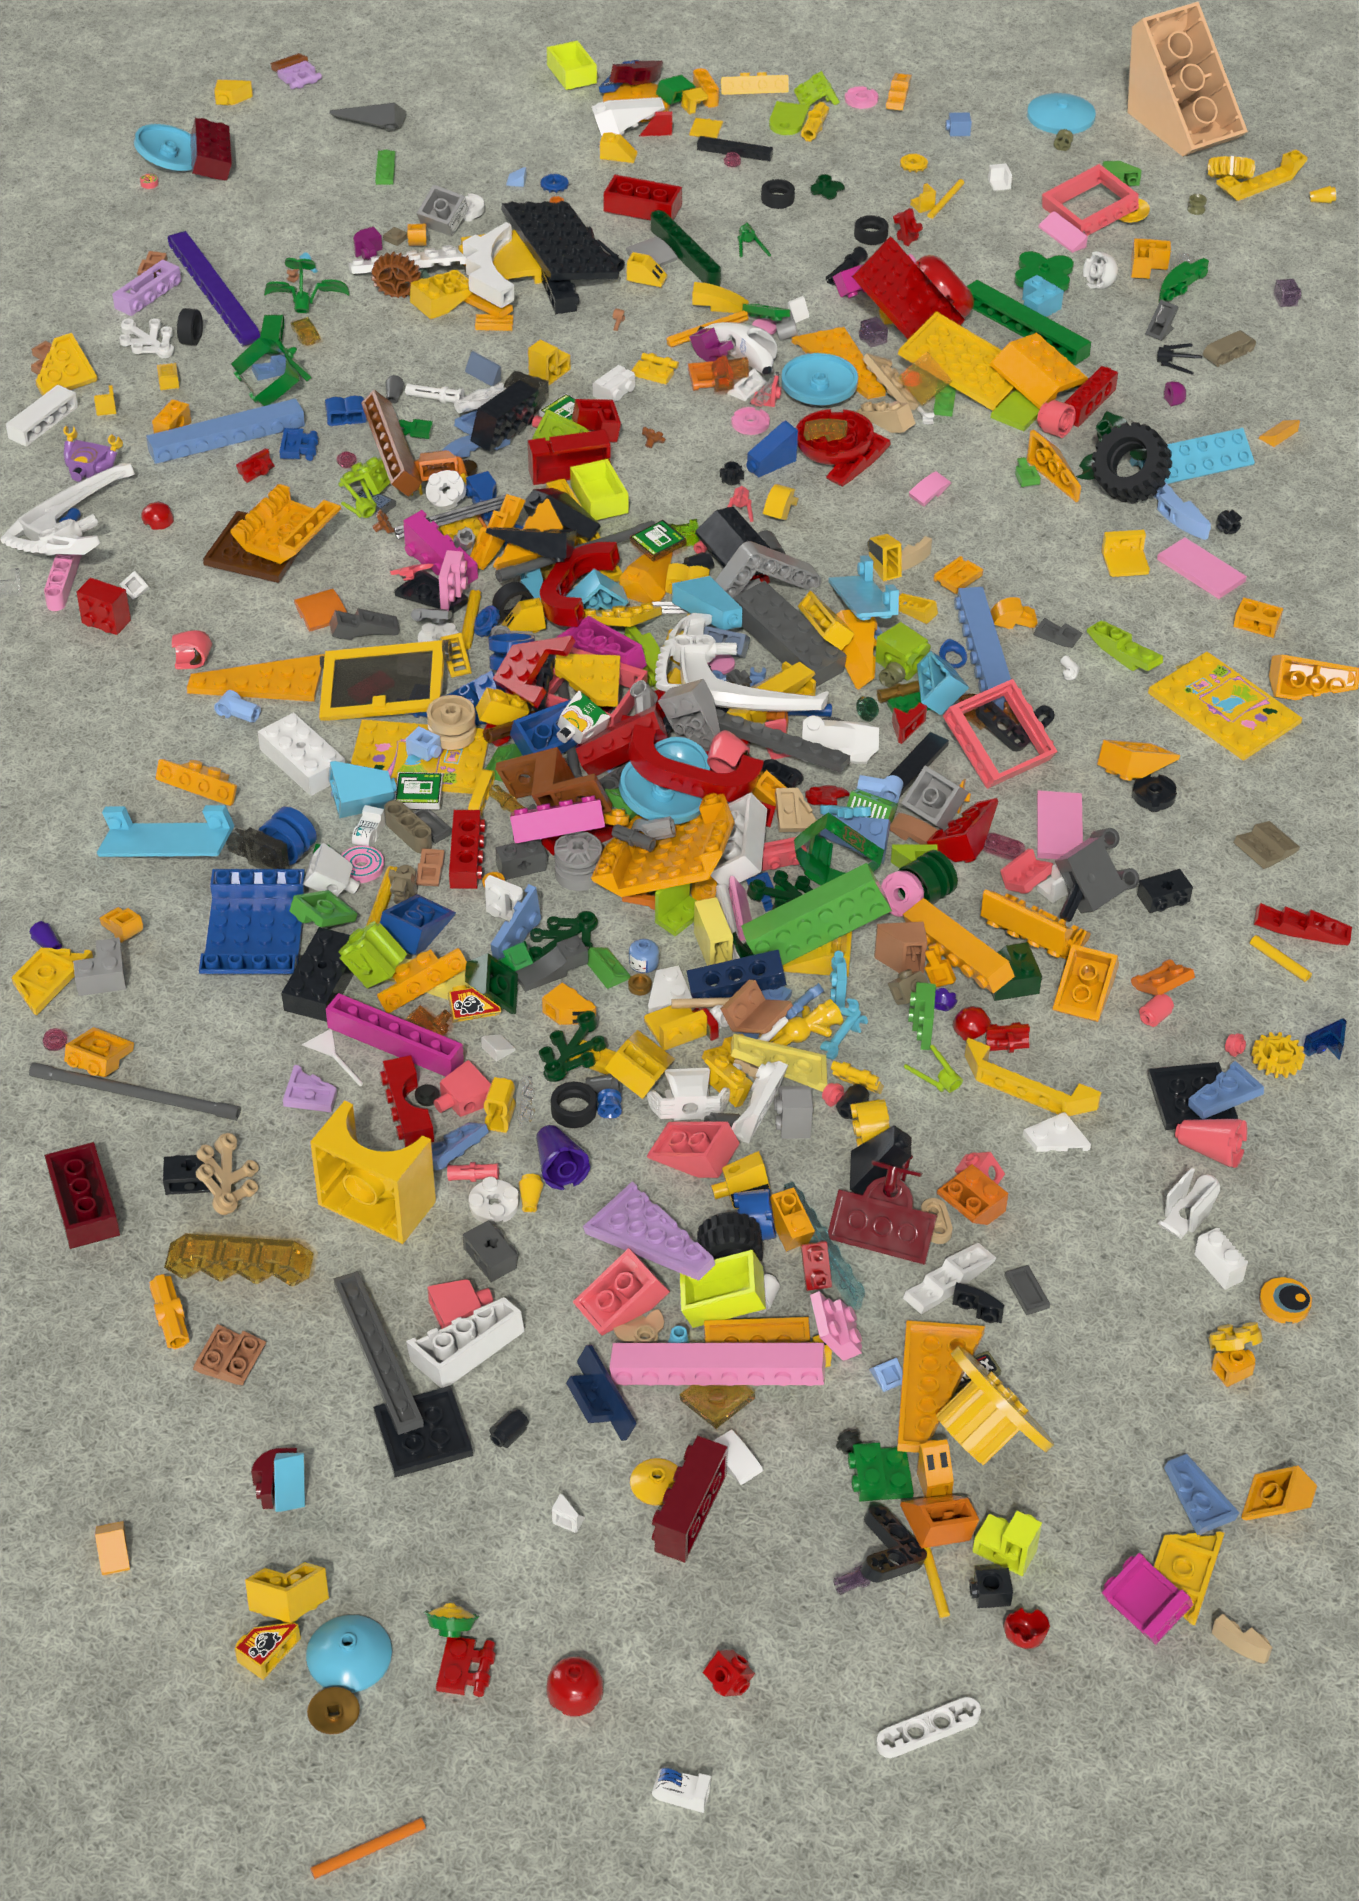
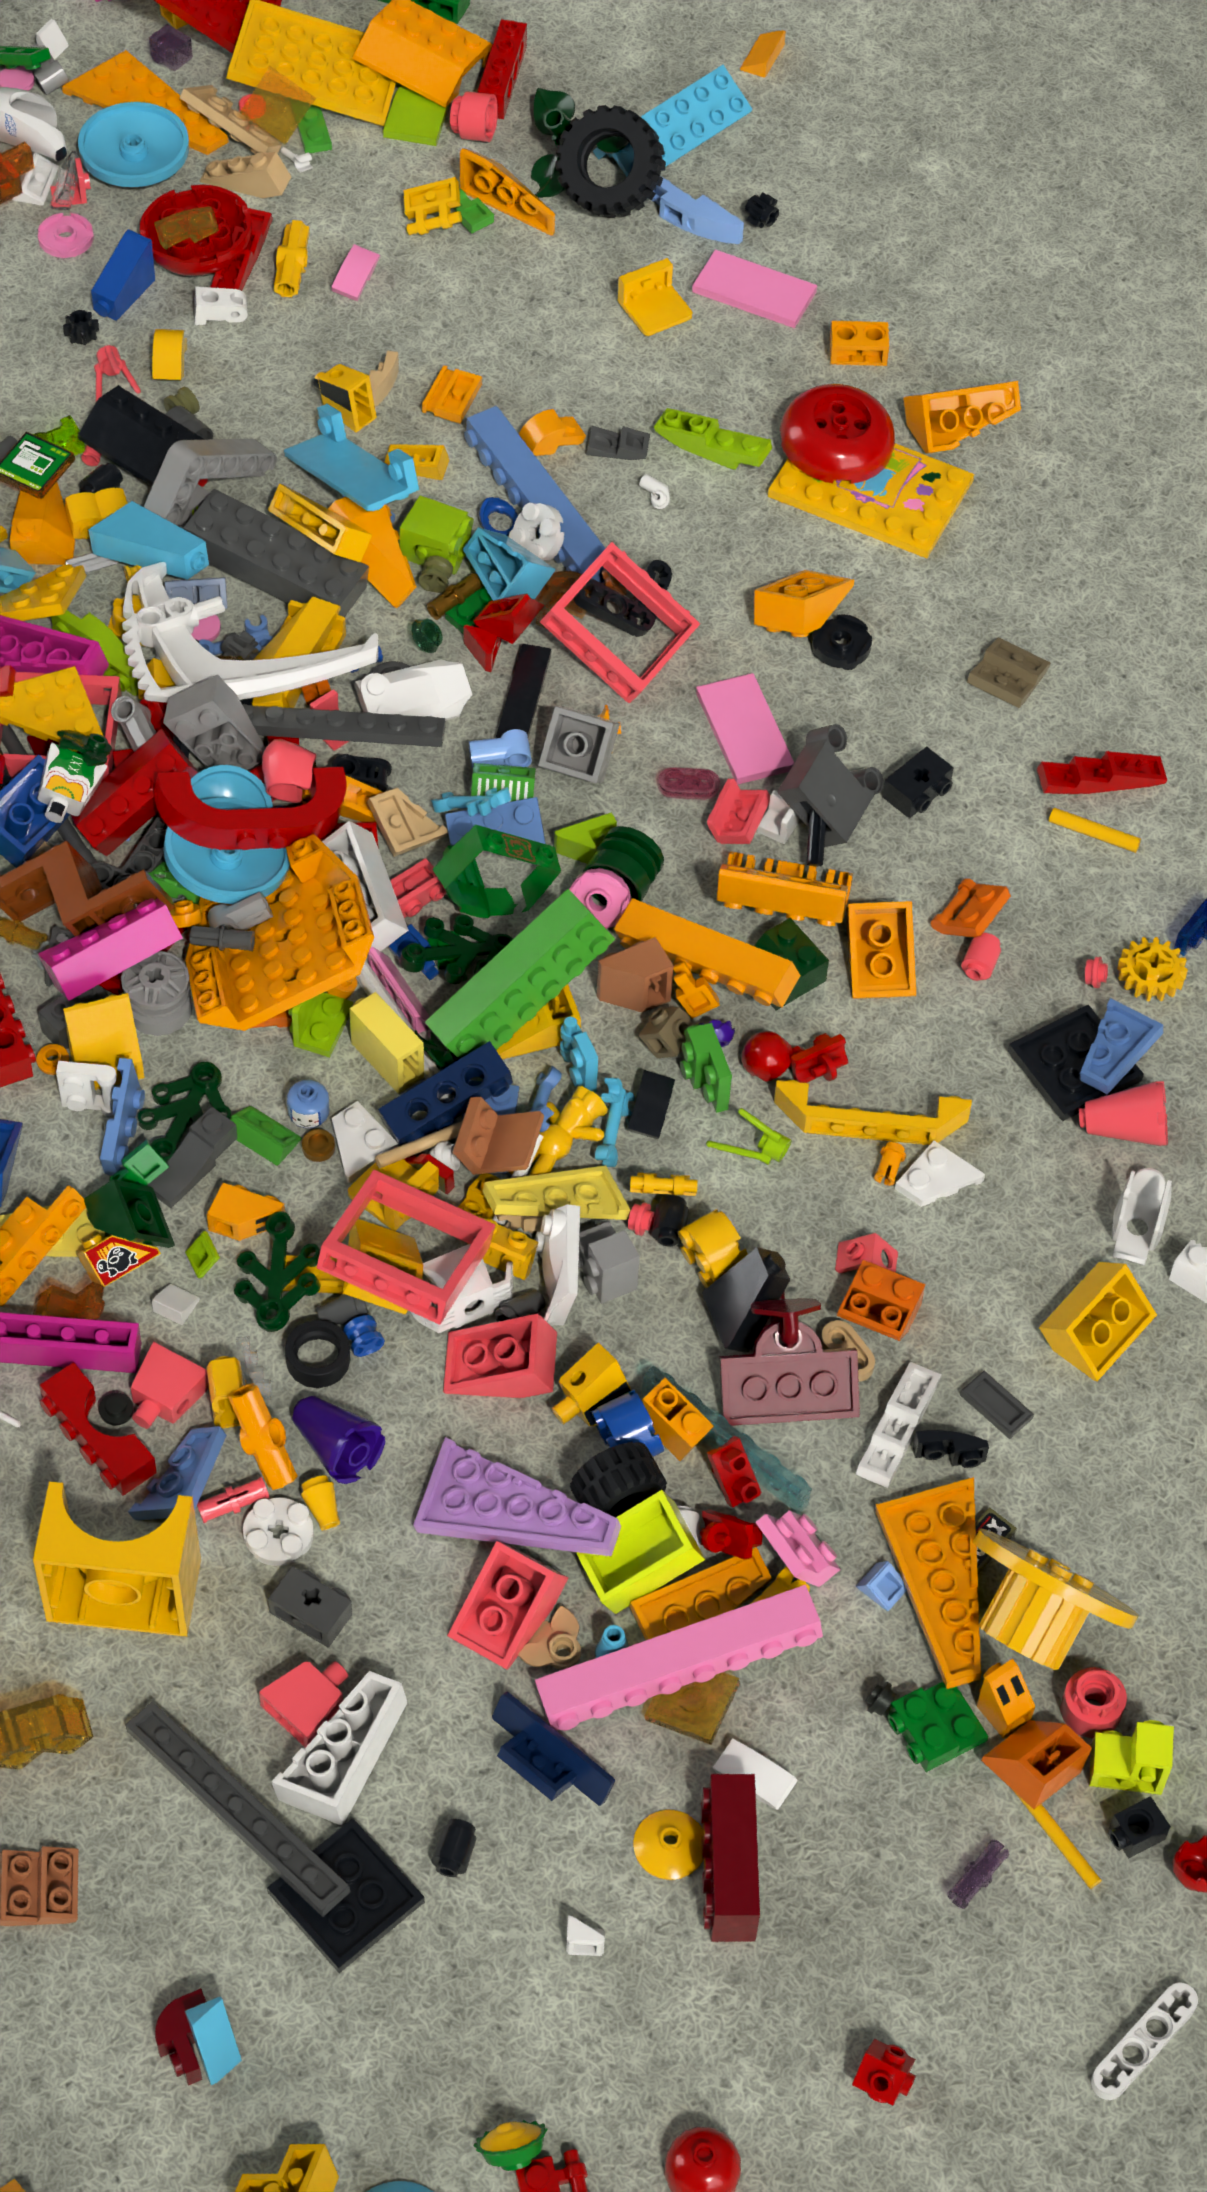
camera: 25 degrees left, 10 degrees up
red plate [805,785,850,805] -> none
black beam [861,1504,927,1583] -> none
nougat slope [890,813,937,845] -> none
red wedge [927,798,999,863] -> none
magenta piece [1164,381,1187,407] -> none
none -> dark green plate [57,730,112,766]
none -> yellow slope [63,993,144,1090]
none -> olive wheel [164,386,200,414]
none -> lime slope [185,1231,220,1278]
none -> white leg [194,286,248,325]
none -> light orange piece [228,1383,298,1490]
none -> yellow piece [274,220,310,298]
none -> coral window [316,1170,496,1325]
none -> yellow plate [403,177,462,235]
none -> red slope [474,593,545,644]
none -> white plate [509,503,564,561]
none -> black slope [627,1070,675,1139]
none -> red hips [700,1509,763,1560]
none -> red brick [780,384,895,484]
none -> light orange pin [874,1142,906,1186]
none -> yellow slope [1039,1262,1157,1381]
none -> coral piece [1061,1667,1127,1738]

